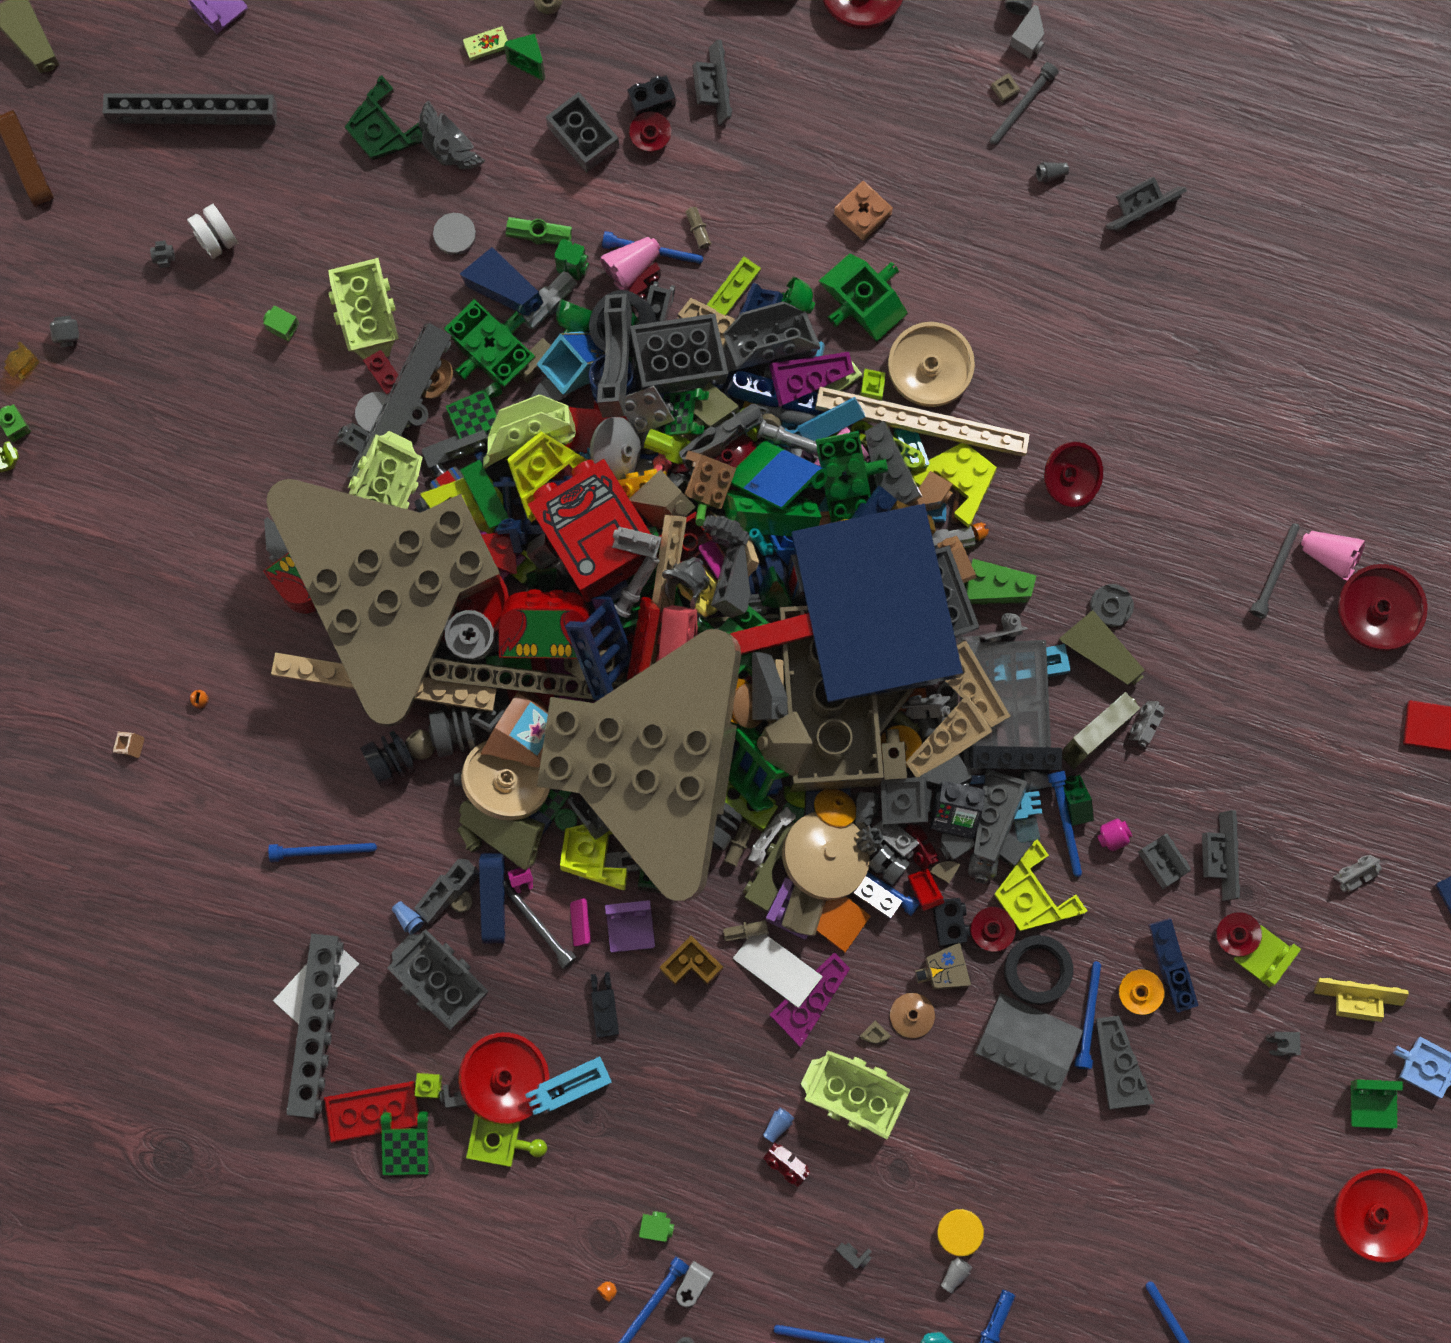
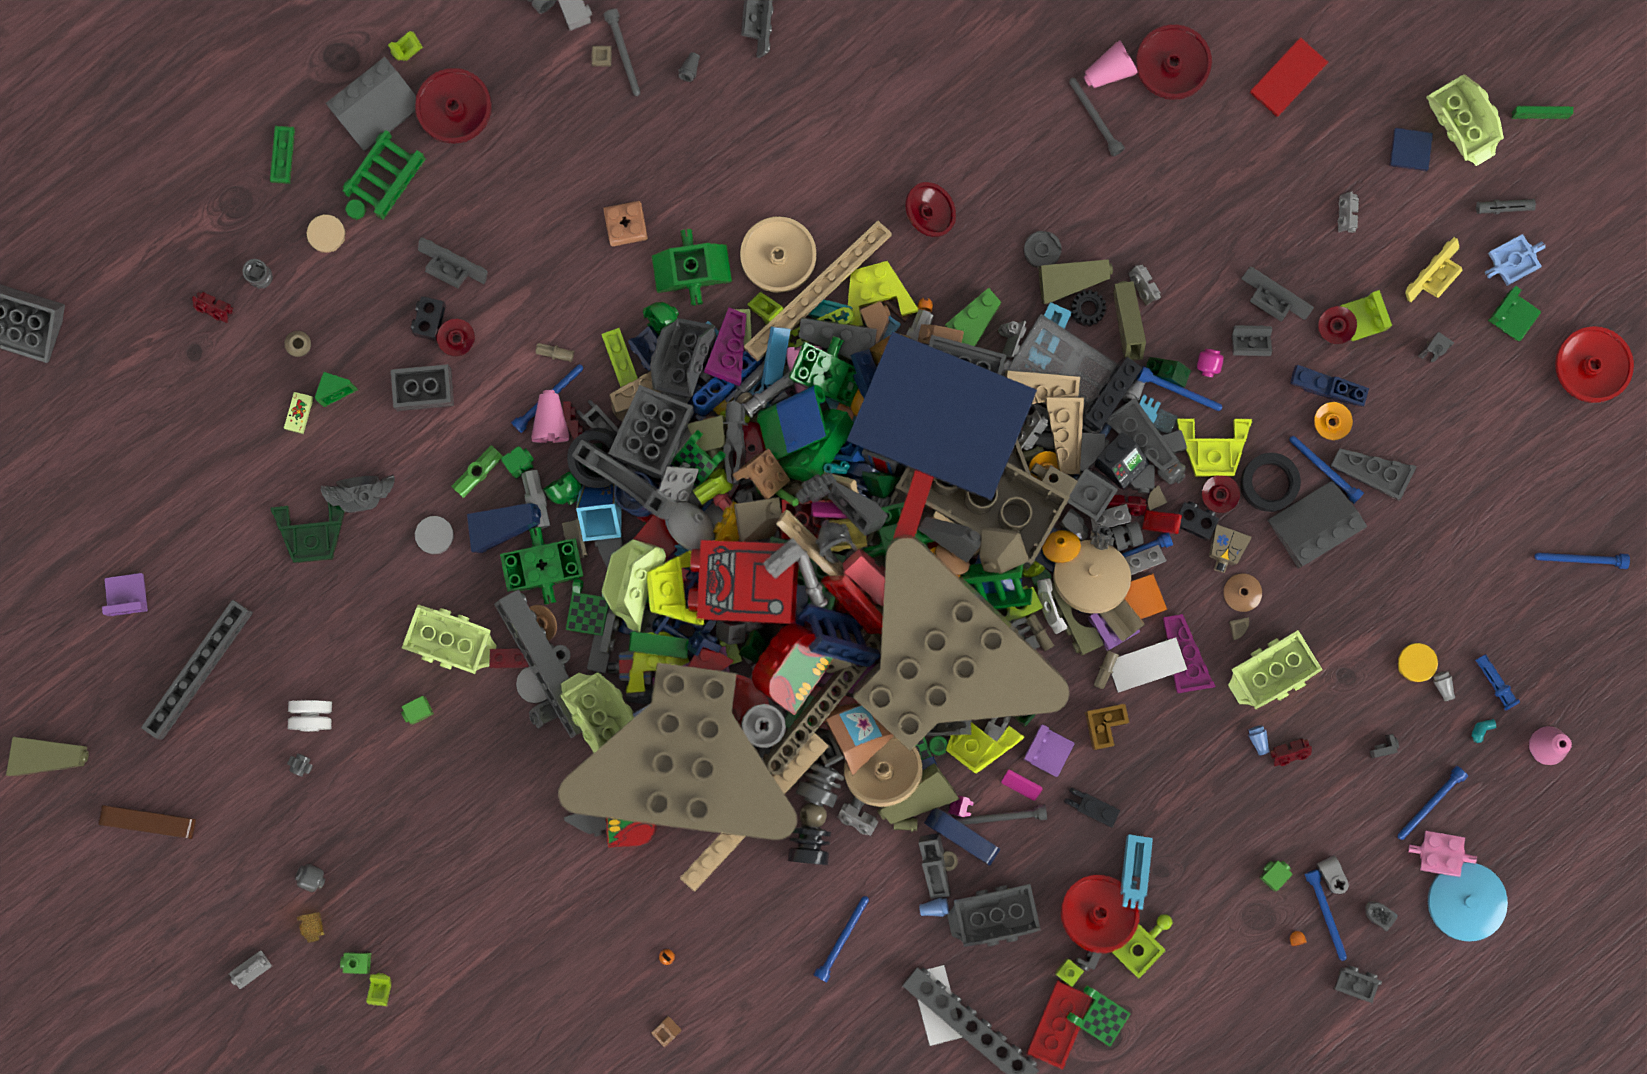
camera: 55 degrees left, 5 degrees up
none -> light grey hinge [837,803,879,836]
none -> black tyre [1071,290,1106,326]

